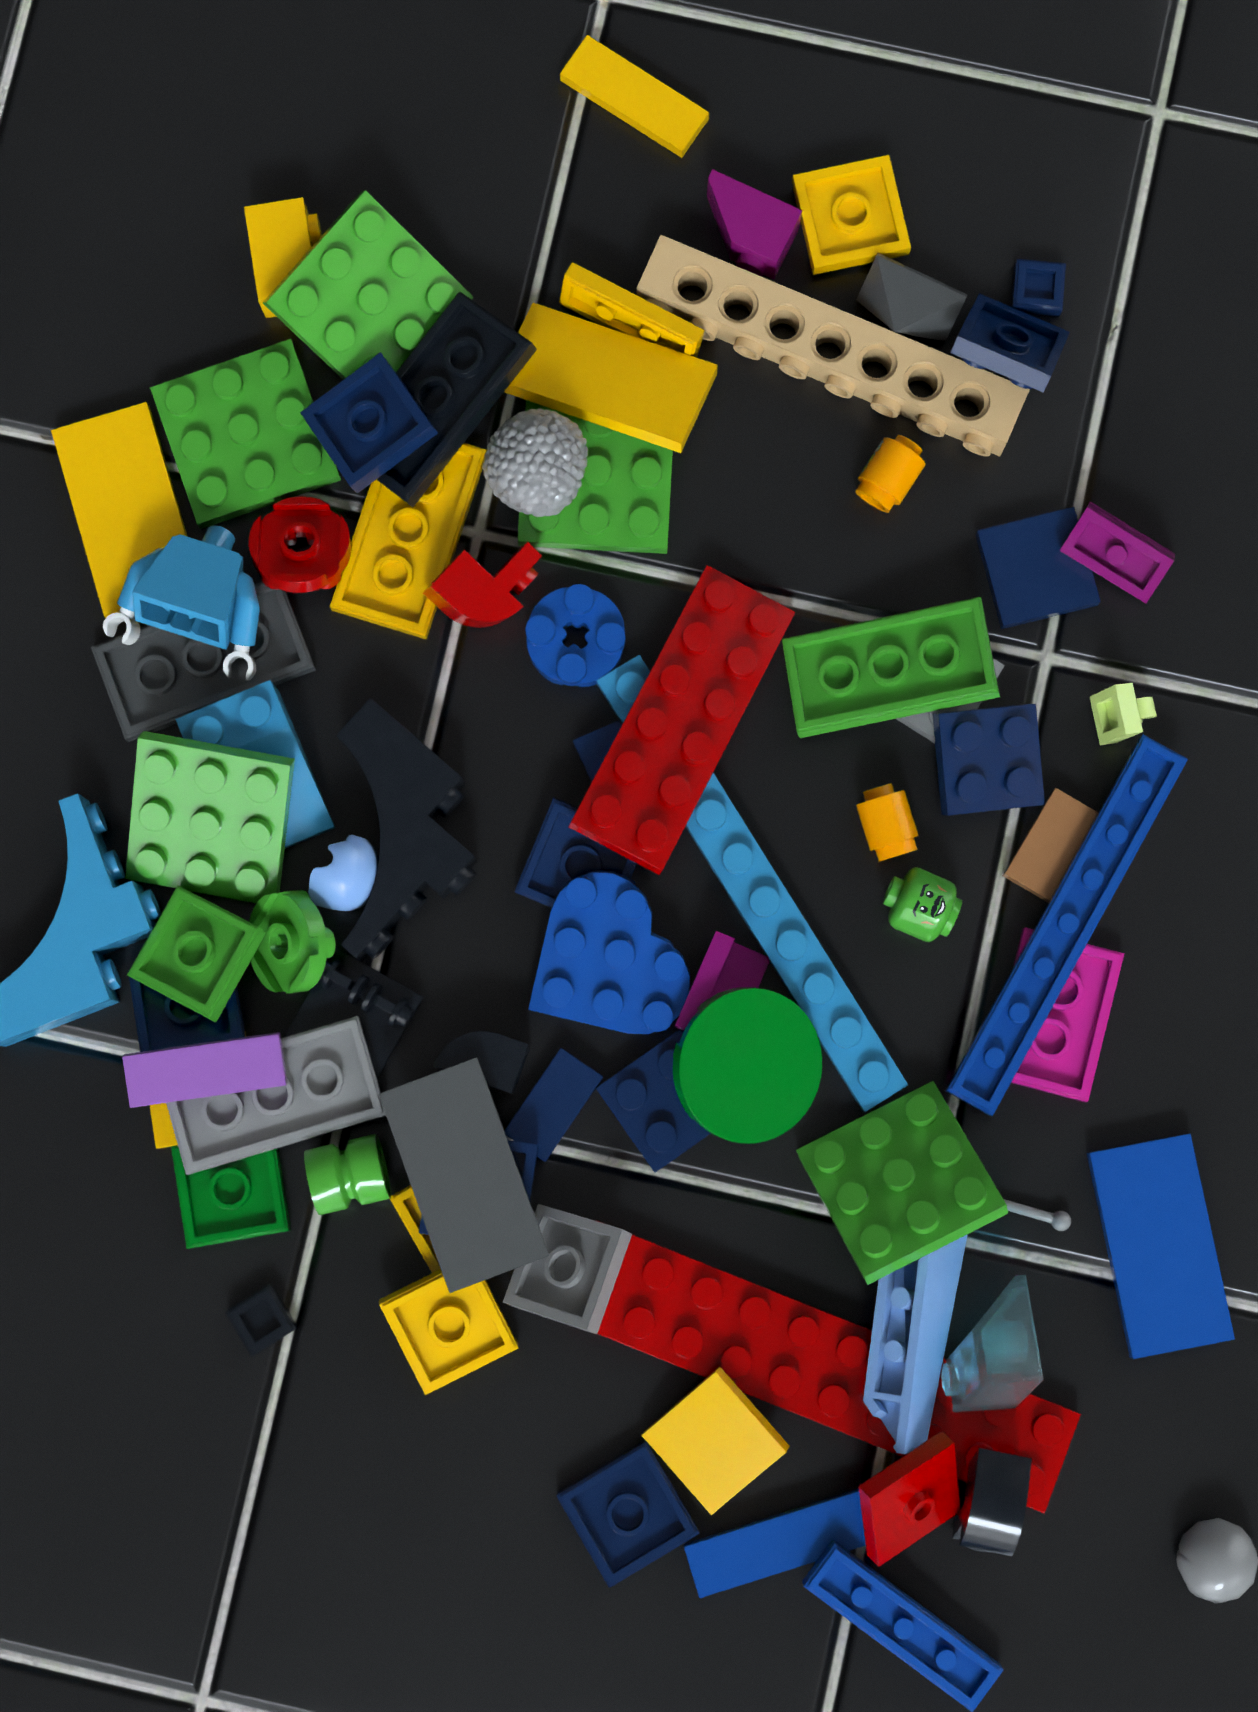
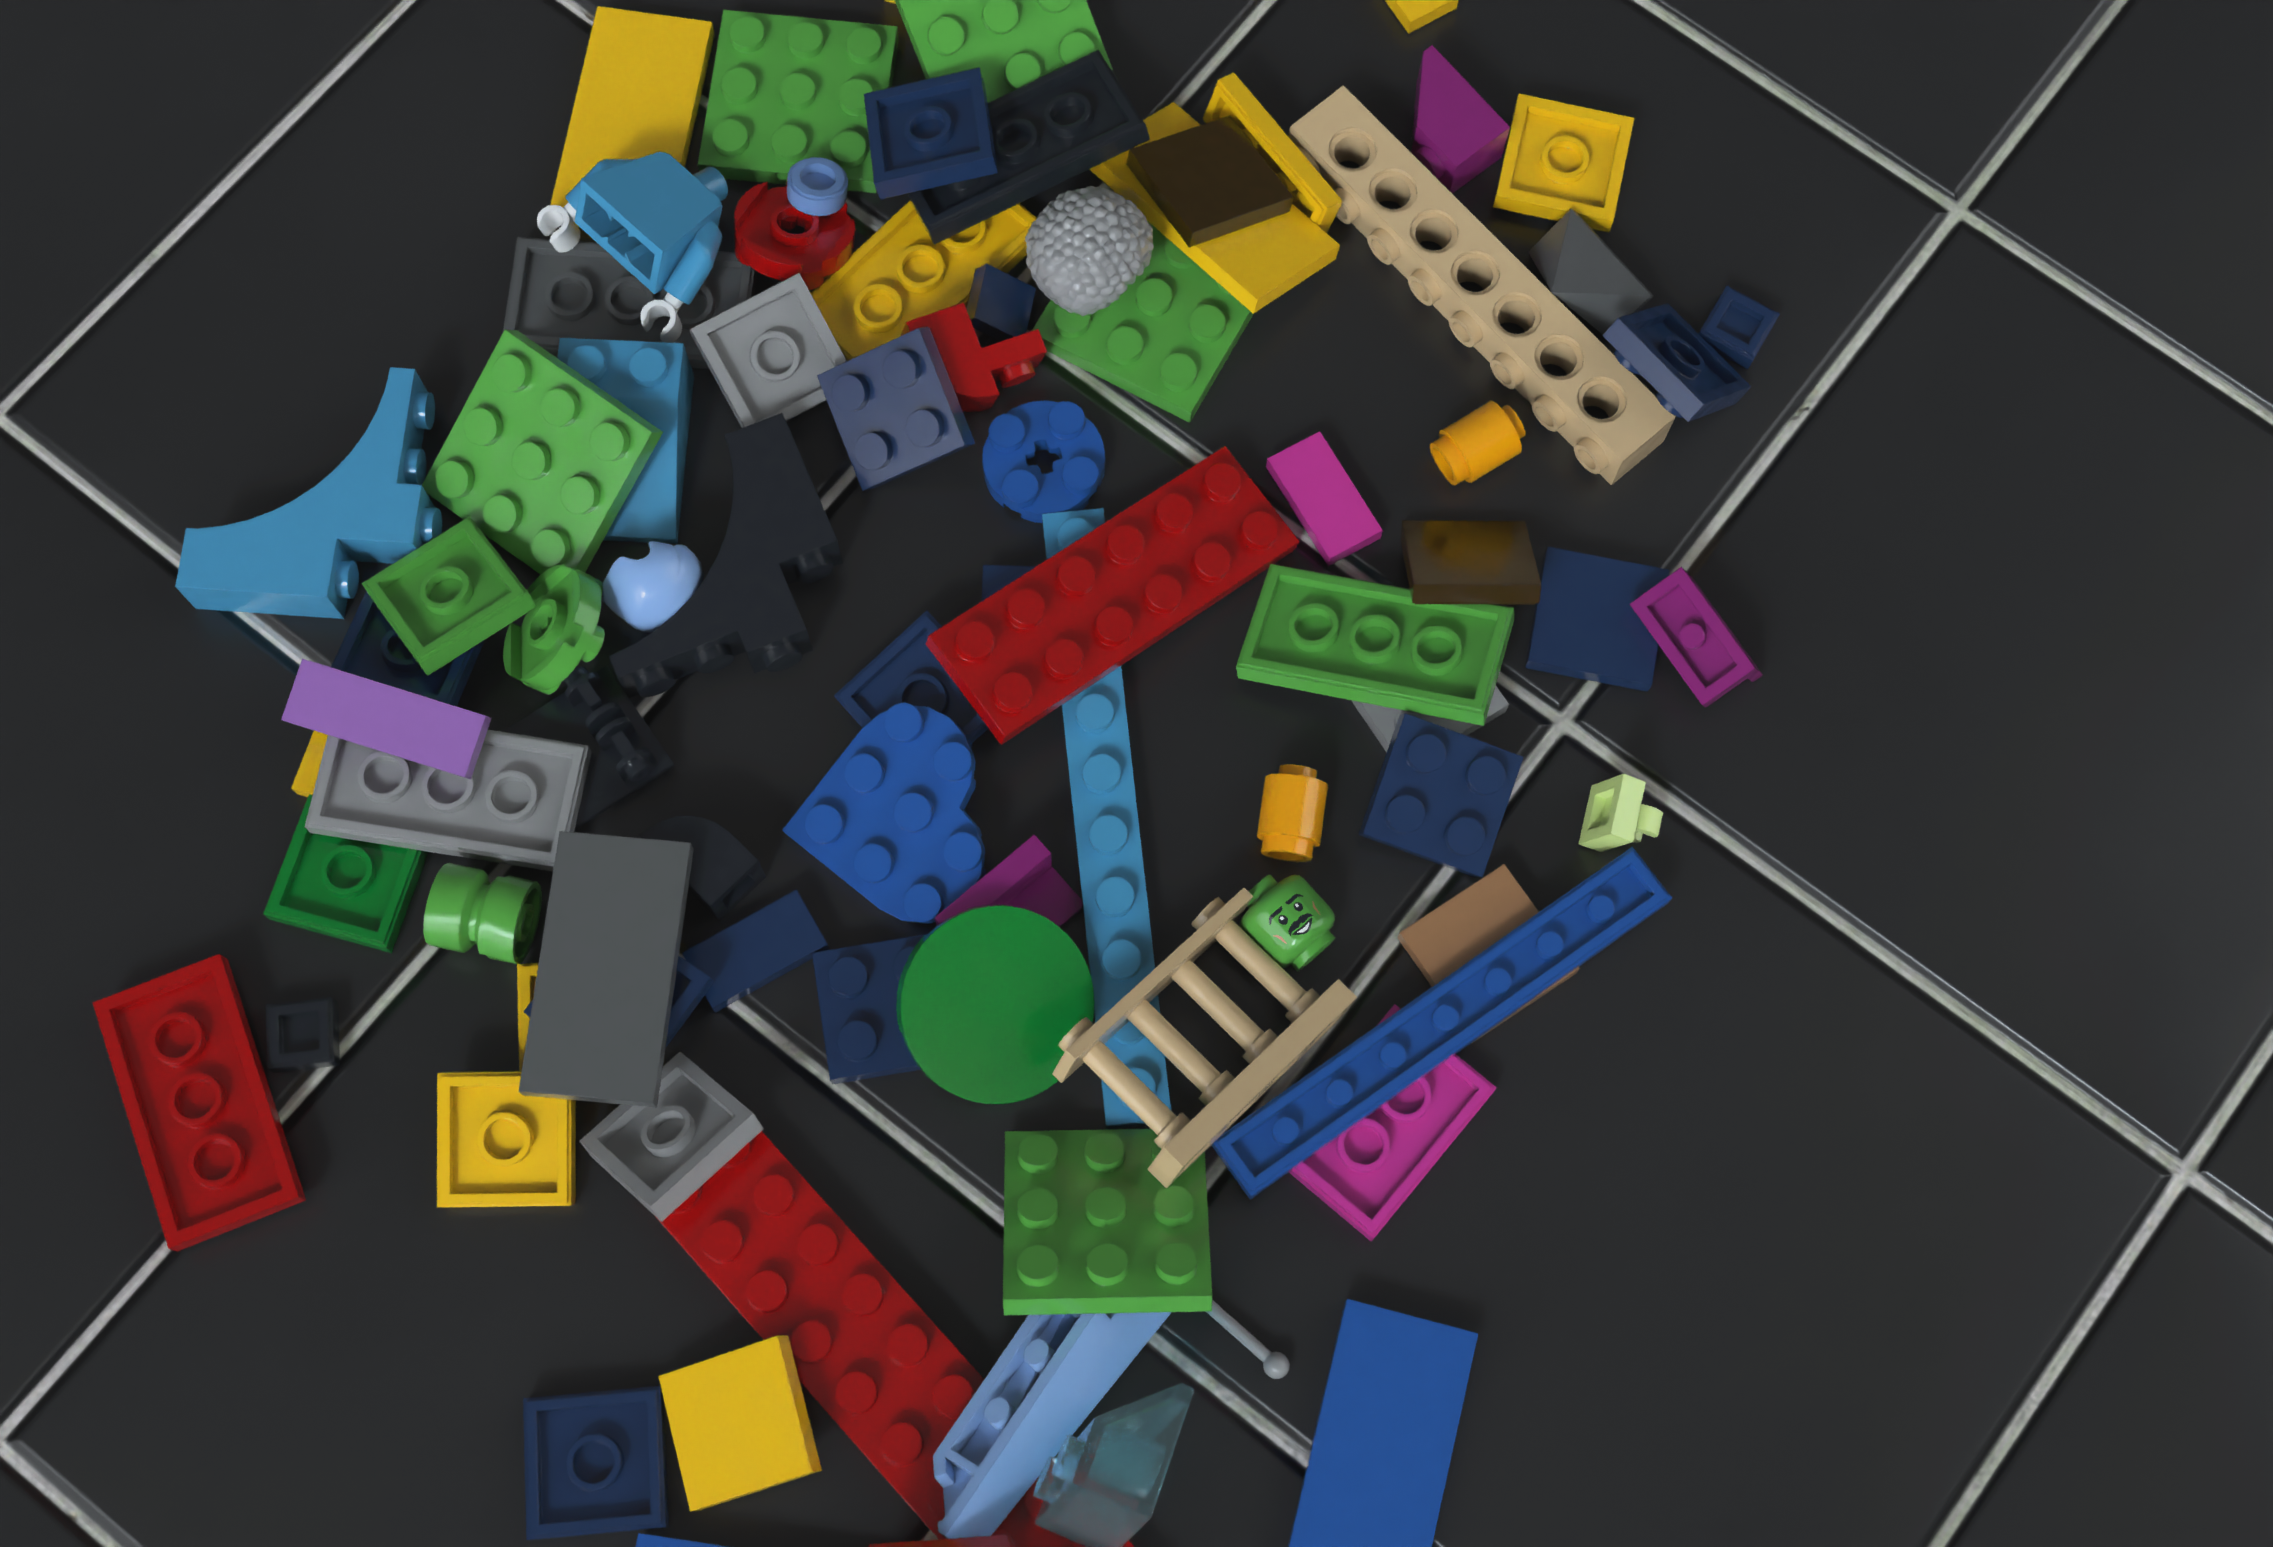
camera: 20 degrees right, 10 degrees down
none -> red plate [92,954,306,1252]
none -> light grey plate [689,273,847,428]
none -> medium blue tile [787,157,848,216]
none -> dark blue plate [817,327,975,491]
none -> dark blue tile [966,263,1036,341]
none -> tan fence [1052,888,1357,1189]
none -> dark brown tile [1126,116,1294,247]
none -> dark pink tile [1266,431,1383,566]
none -> dark brown tile [1401,520,1541,605]

